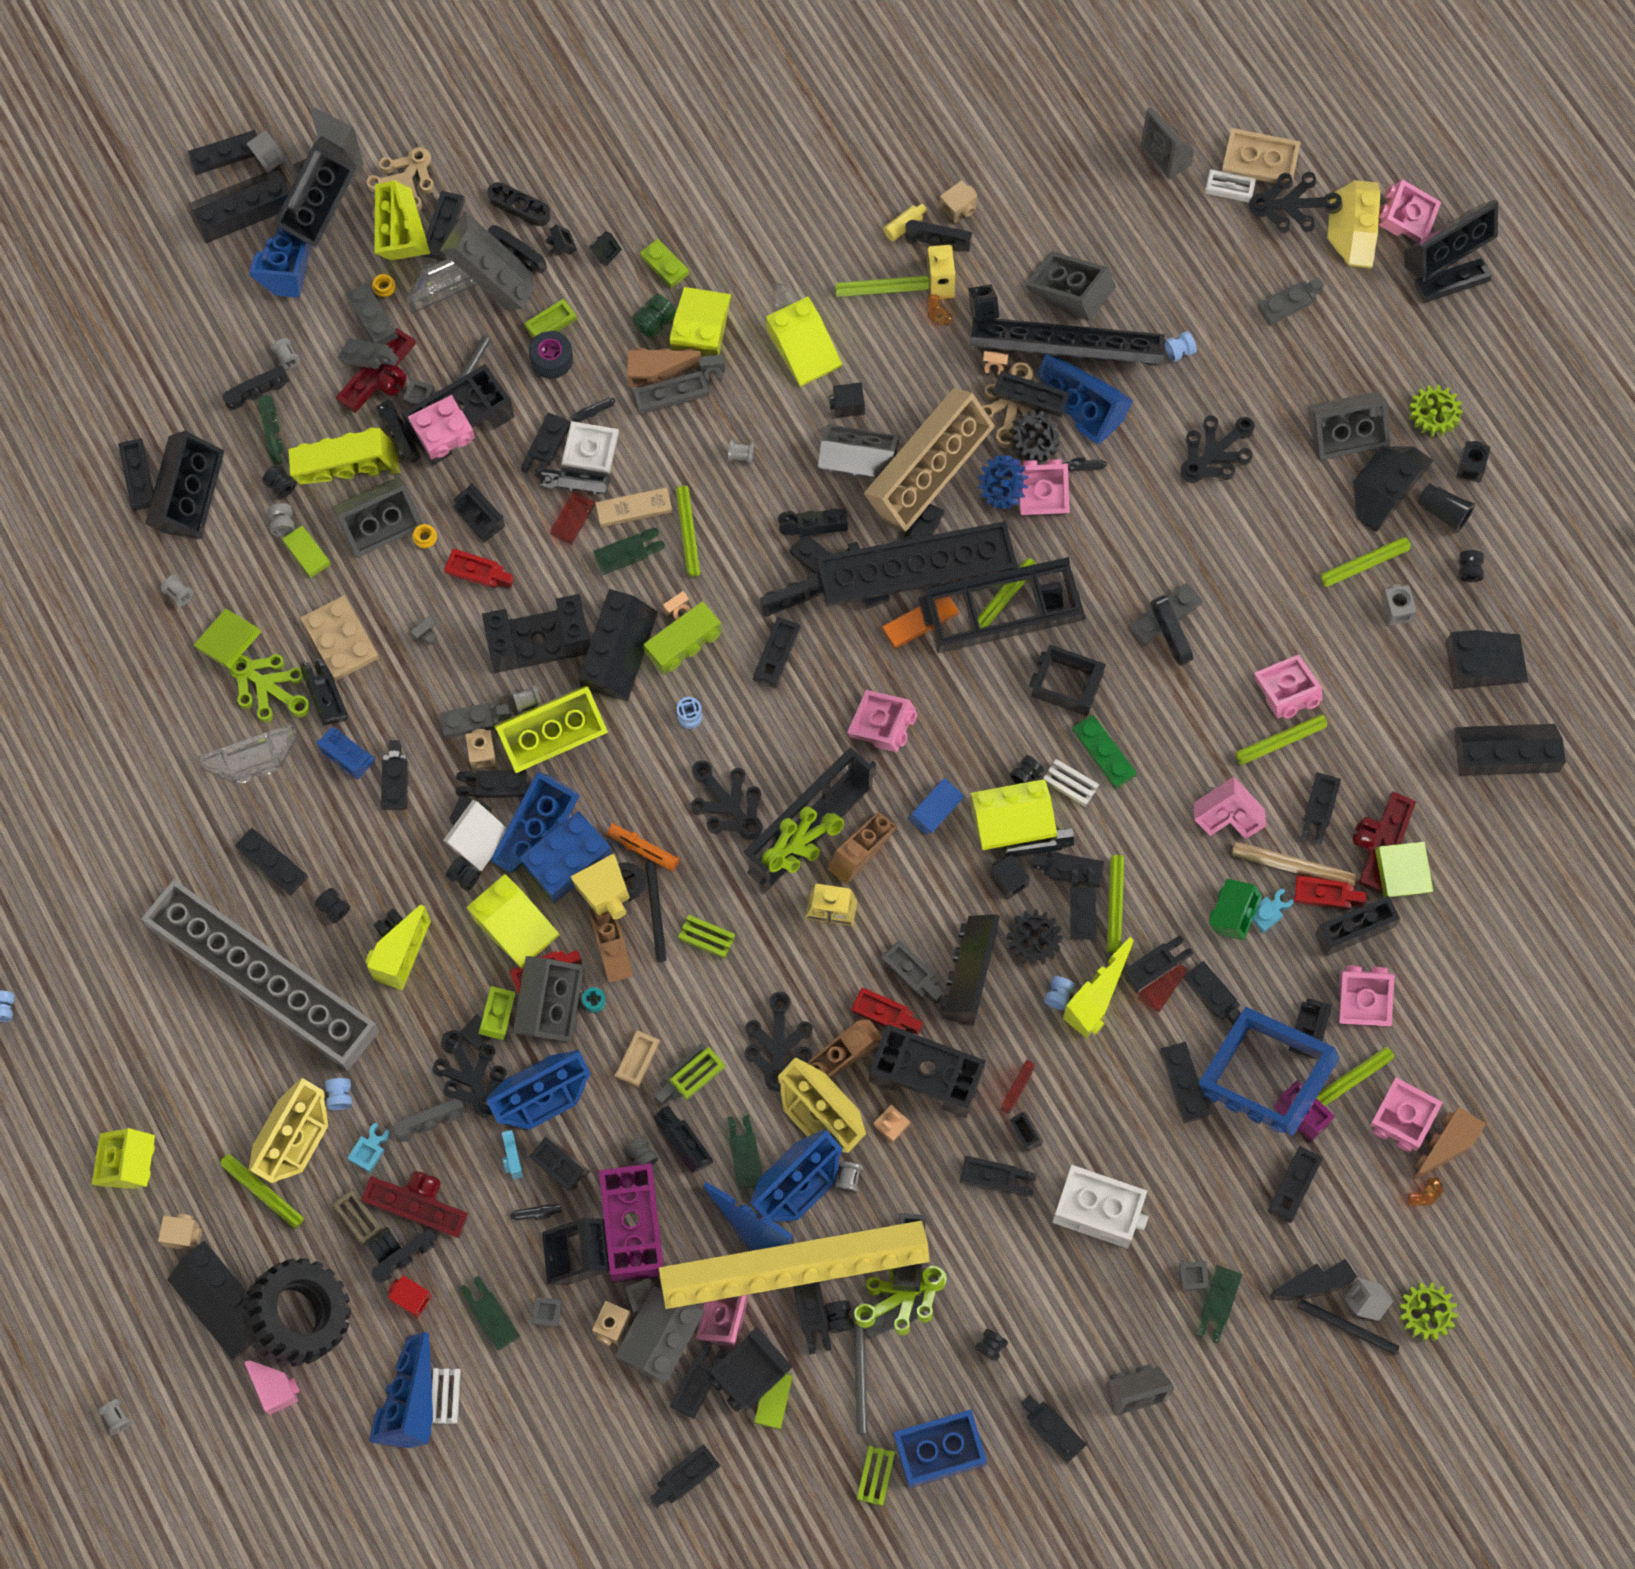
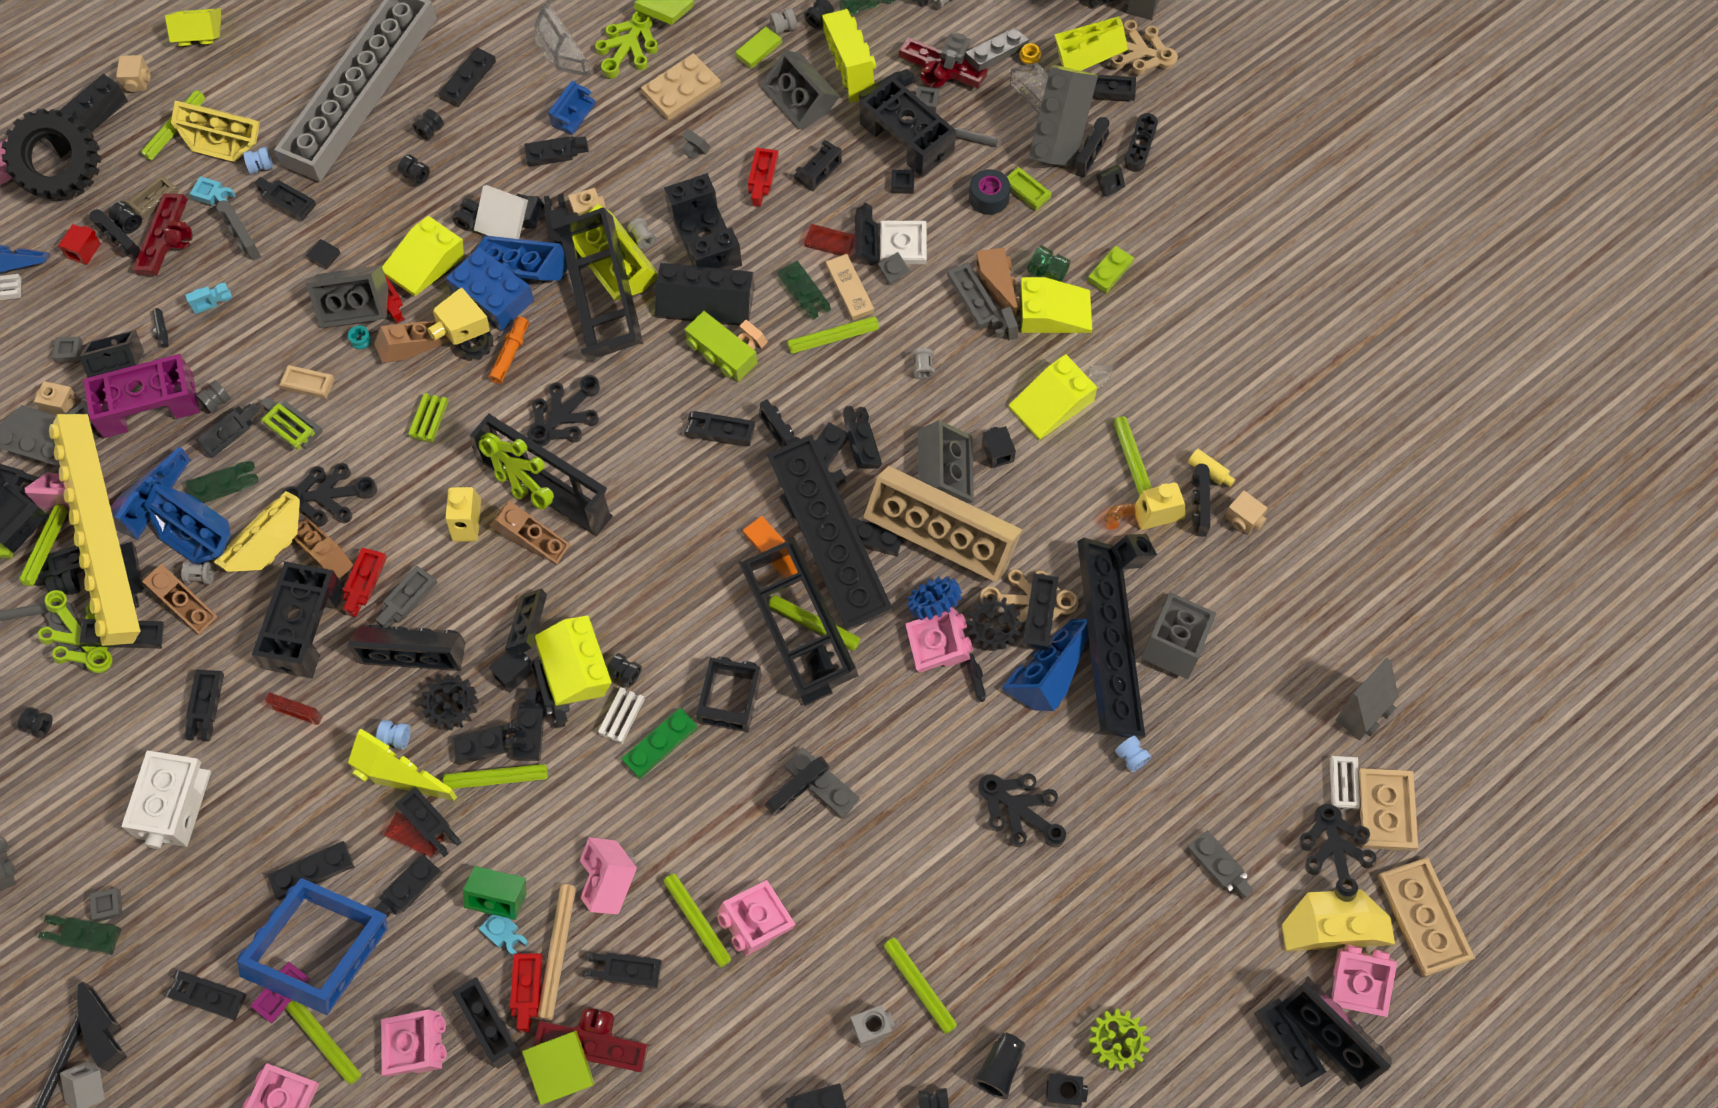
camera: 80 degrees right, 5 degrees down
black hinge [300,659,348,726] -> none
neon yellow slope [366,905,431,991] -> none
bright pink plate [408,395,475,460] -> none
yellow plate [412,524,437,548] -> none
black plant [432,1030,507,1118] -> none
dark grey hinge [440,703,511,739] -> none
clear green hinge [460,1276,521,1352] -> none
lime plate [478,986,516,1040] -> none
blue wedge [486,1050,591,1129] -> none
black hinge [521,412,571,479] -> none
black hinge [529,1136,591,1191] -> none
black piece [571,397,615,422] -> none
black tile [589,231,622,266] -> none
black bar [645,862,667,962] -> none
light blue wheel [676,697,702,729] -> none
bright pink plate [847,690,917,752] -> none
light nougat tile [873,1105,910,1143] -> none
blue hinge [907,778,965,834] -> none
light nougat tile [983,350,1009,375] -> none
black piece [1010,1111,1043,1152] -> none
black hinge [1288,999,1332,1059] -> none
dark grey slope [1308,391,1391,460] -> none
black wedge [1353,446,1434,532] -> none
none -> lime axle [19,504,68,586]
none -> medium nougat slope [142,563,218,634]
none -> black hinge [254,177,316,221]
none -> black plate [505,588,547,656]
none -> black piece [551,207,644,362]
none -> dark grey plate [878,252,910,285]
none -> black tile [891,170,914,194]
none -> tan tile [1377,857,1475,978]

